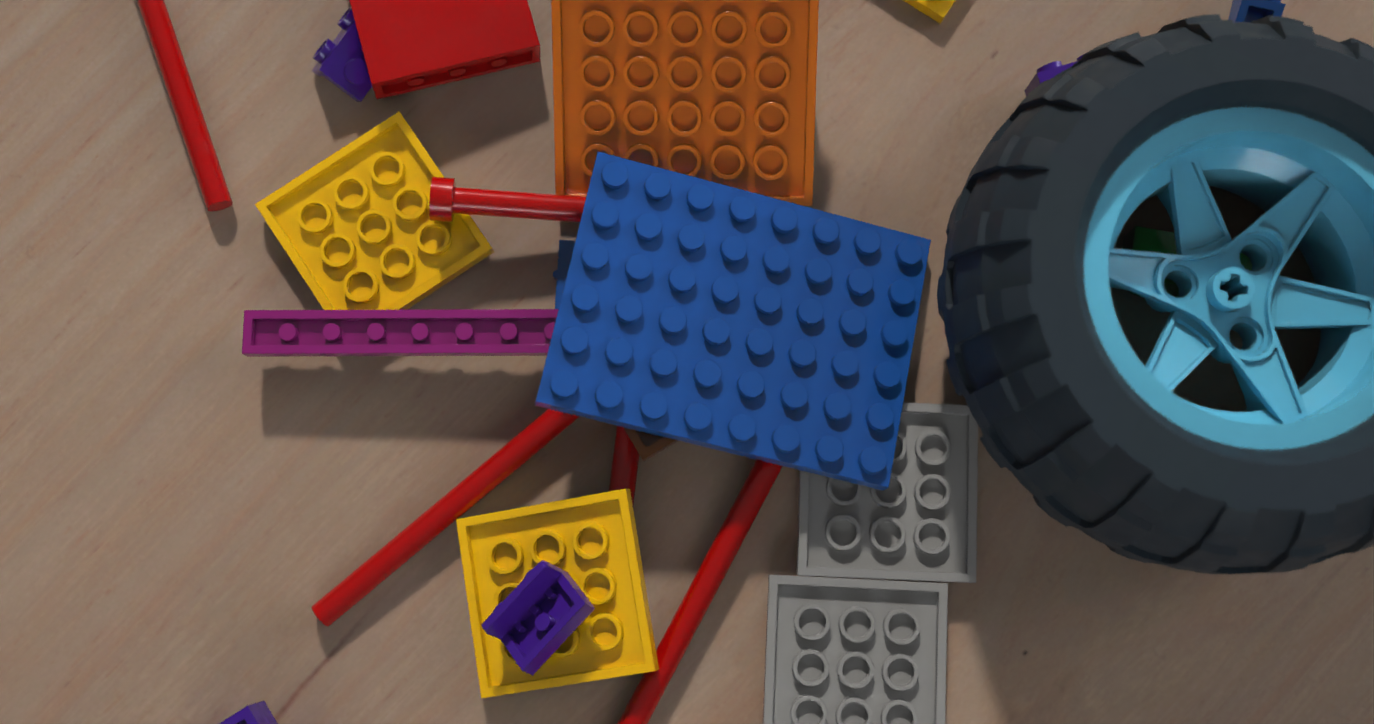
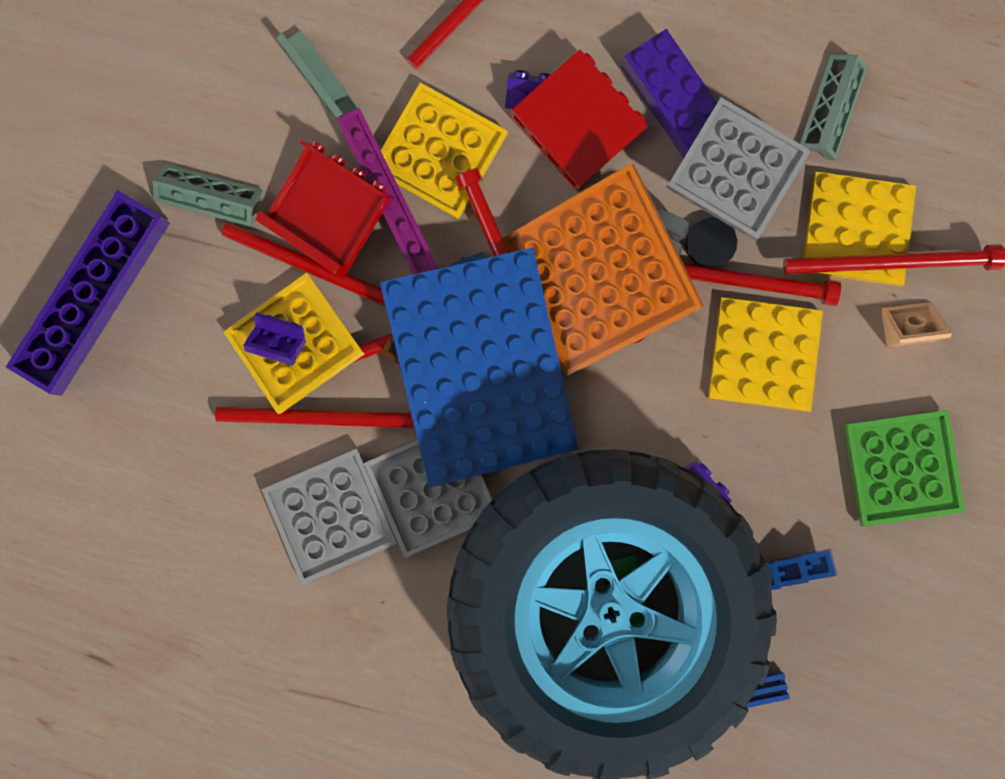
camera: 60 degrees right, 5 degrees up
none -> sand green fence [153,164,262,227]
none -> red panel [255,140,392,276]
none -> sand green fence [276,30,358,124]

